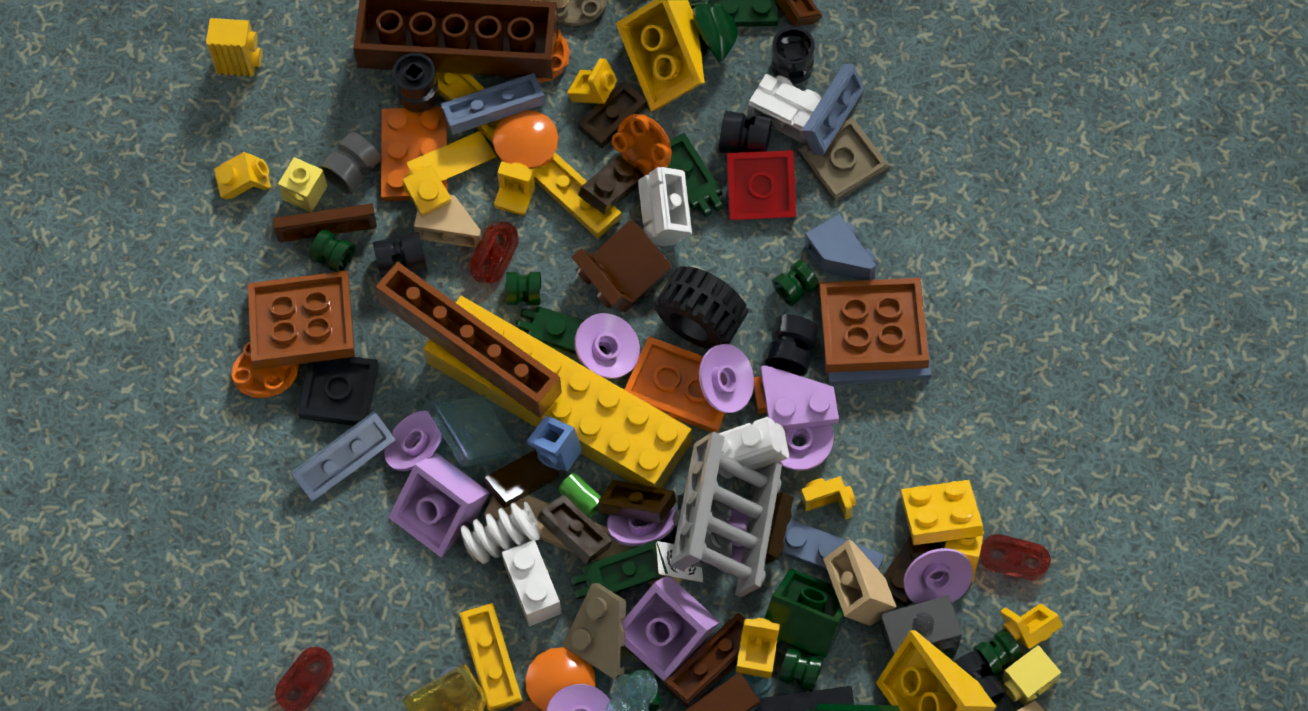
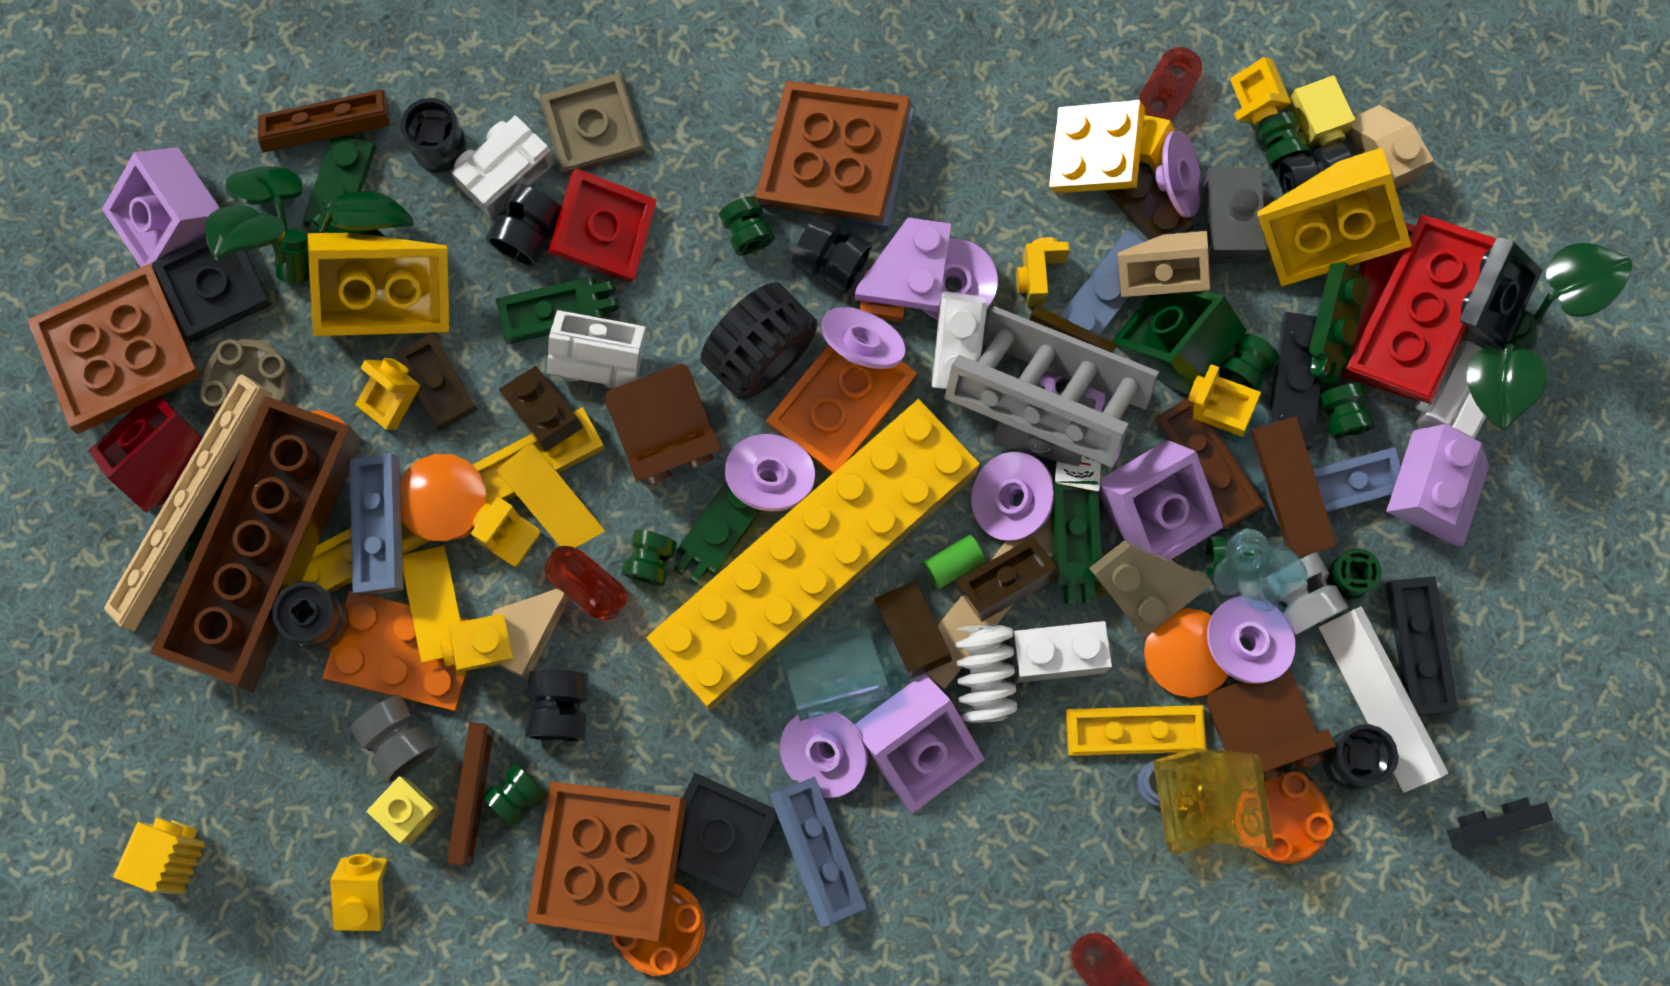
camera: 80 degrees left, 10 degrees up
dark orange brick [375,262,562,418] -> none
medium blue brick [527,415,582,472] -> none
dark brown plate [598,480,677,524] -> none
orange dish [612,114,672,175] -> none
sand blue tile [801,64,865,155] -> none
sand blue slope [805,214,877,280] -> none
none -> yellow sticker [496,442,605,553]

